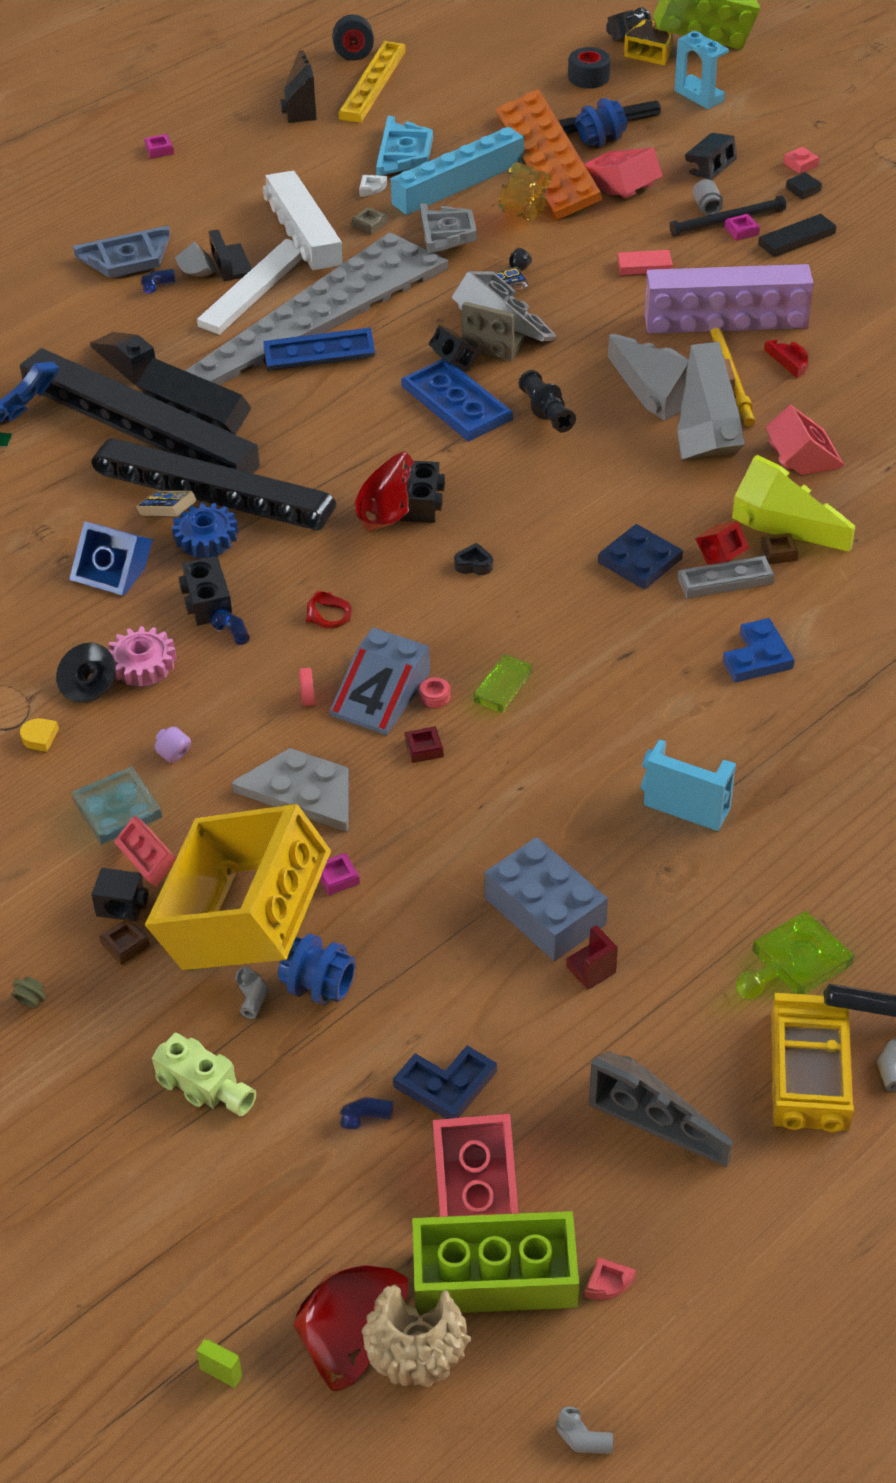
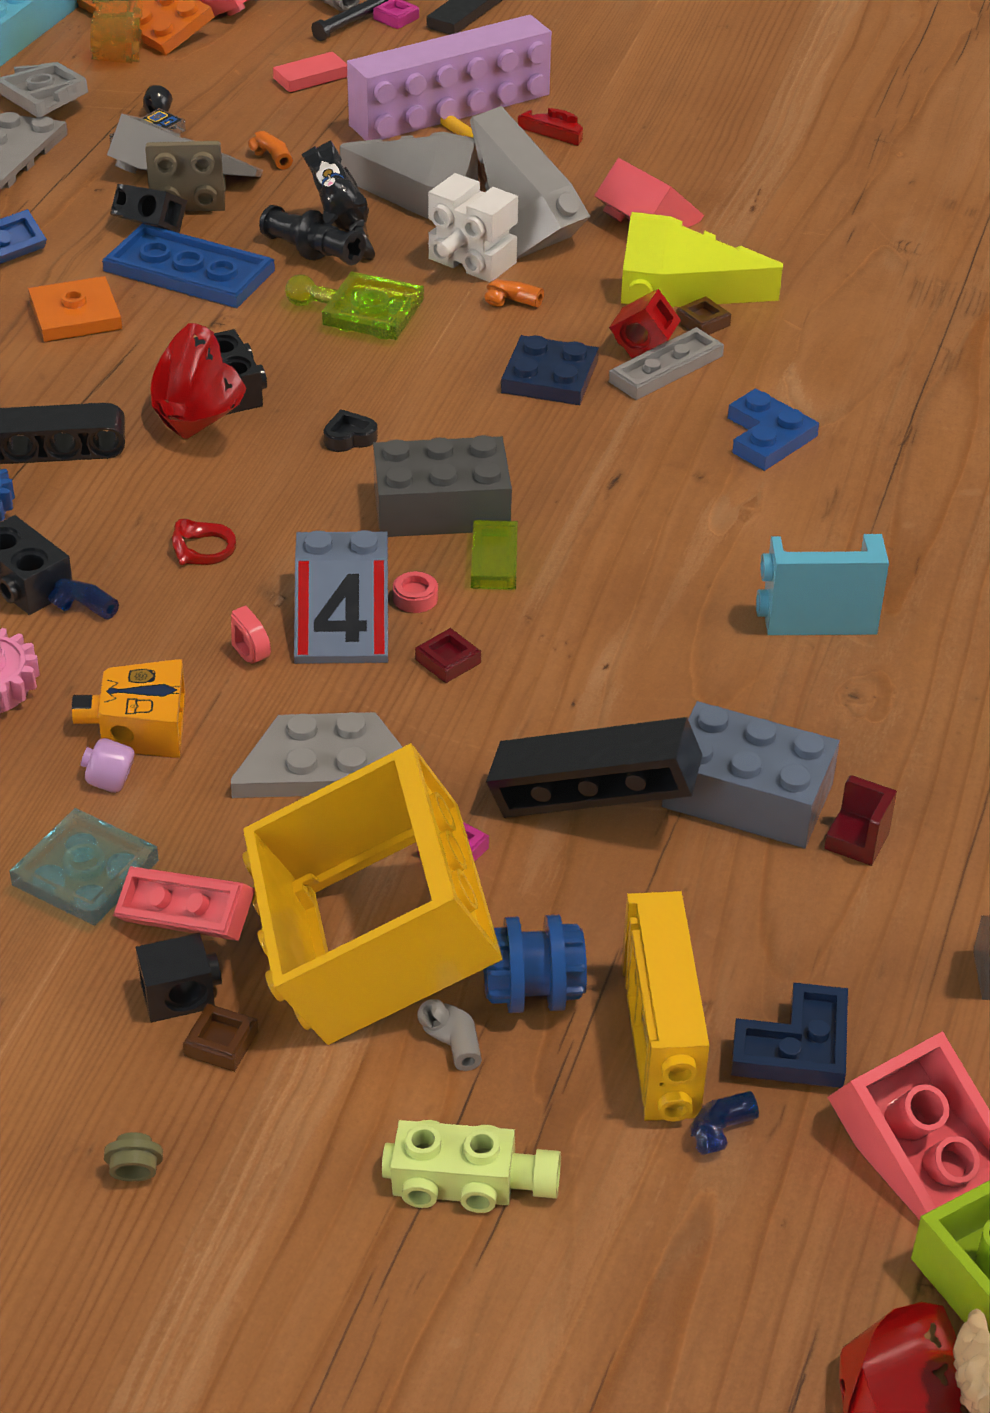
camera: 30 degrees left, 5 degrees down
none -> orange plate [28,276,122,342]
none -> light orange torso [72,659,186,758]
none -> orange arm [248,131,293,170]
none -> clear neon green plate [285,271,424,340]
none -> black animal [302,140,375,260]
none -> dark grey brick [373,435,512,537]
none -> white brick [428,173,518,282]
none -> orange arm [484,279,544,308]
none -> black brick [486,717,703,818]
none -> yellow door [621,891,710,1122]

